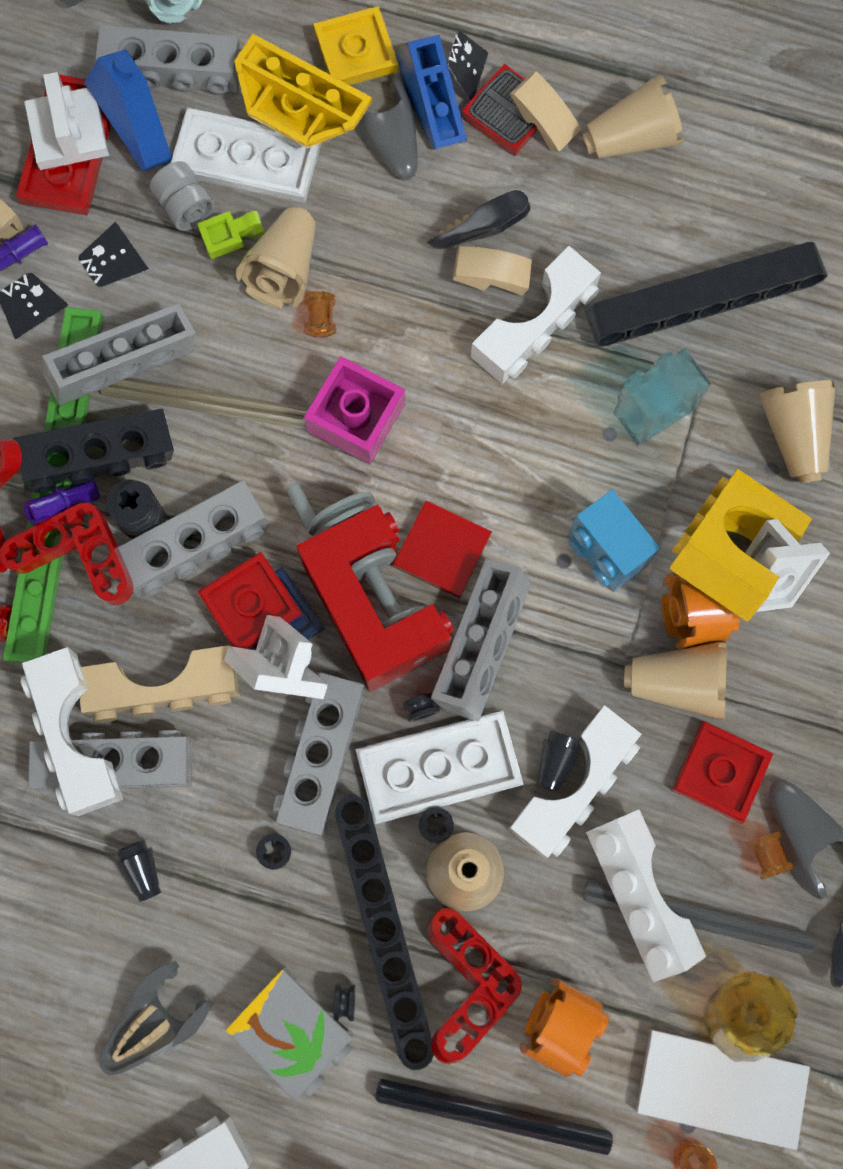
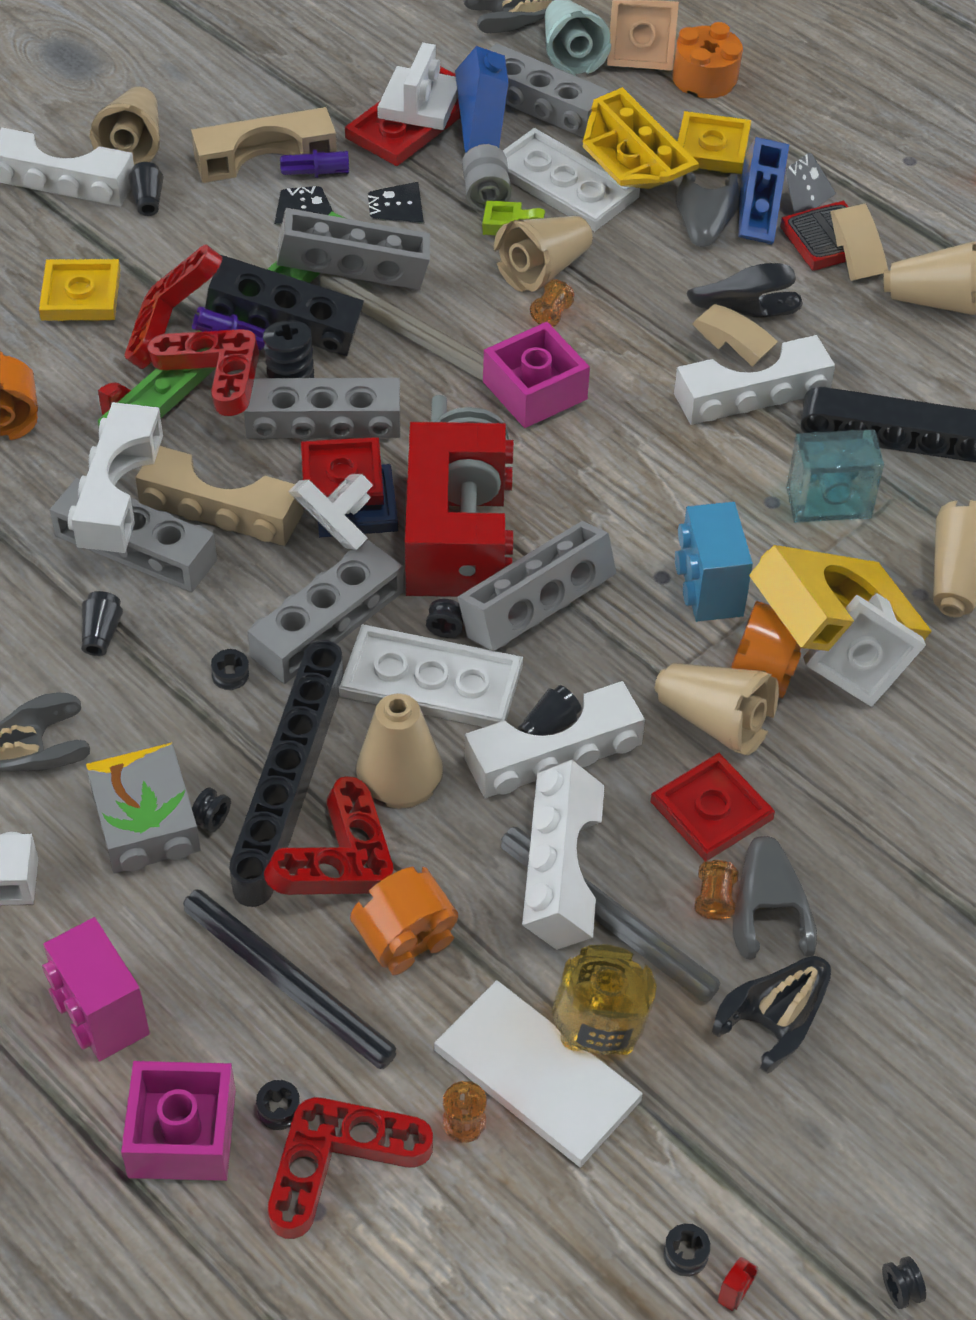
camera: 30 degrees right, 25 degrees down
red tile [393,500,492,599] -> none

